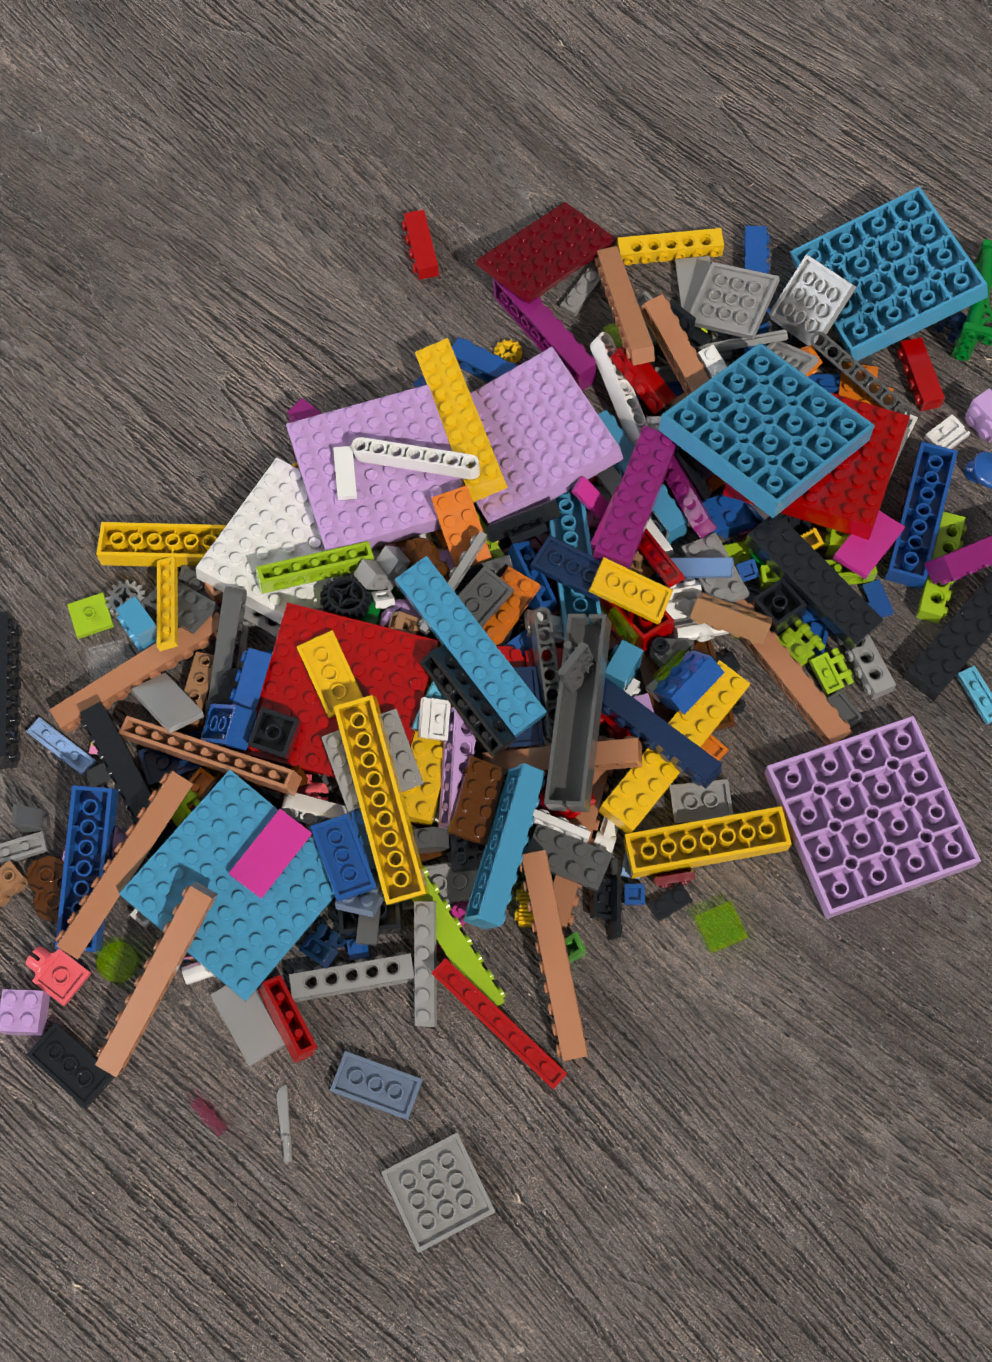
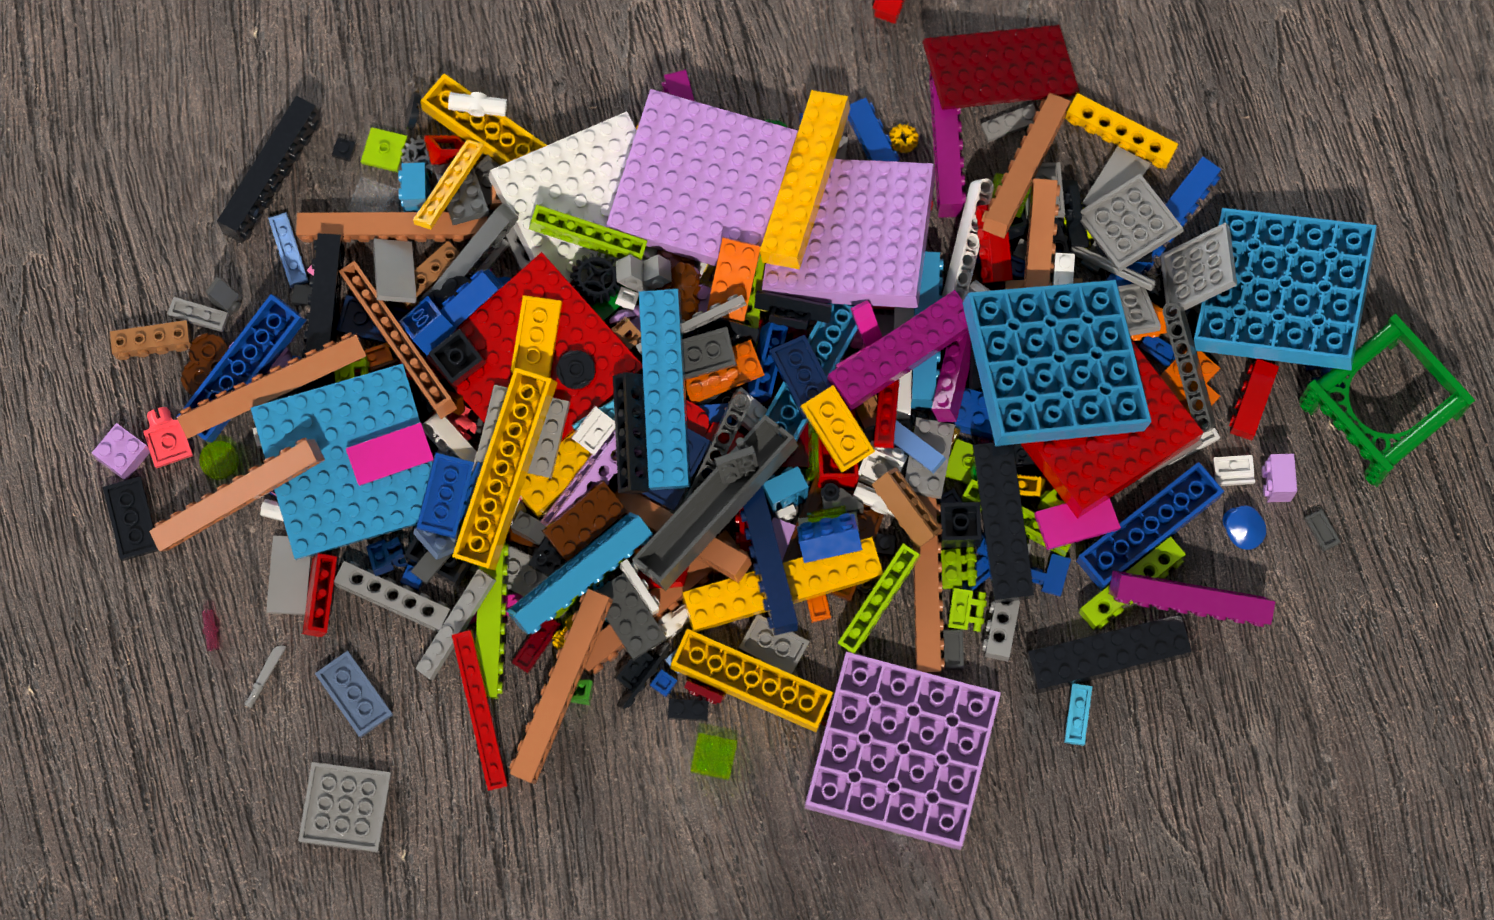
camera: 30 degrees right, 5 degrees up
white tile [333,446,357,500] -> none
white beam [351,437,480,479] -> none
blue plate [736,558,760,582] -> none
none -> black plate [332,137,356,162]
none -> black tile [404,92,421,131]
none -> red tile [424,135,465,165]
none -> white piece [448,92,507,117]
none -> dark red tile [512,619,562,674]
none -> black tile [556,350,596,390]
none -> lime brick [838,544,921,654]

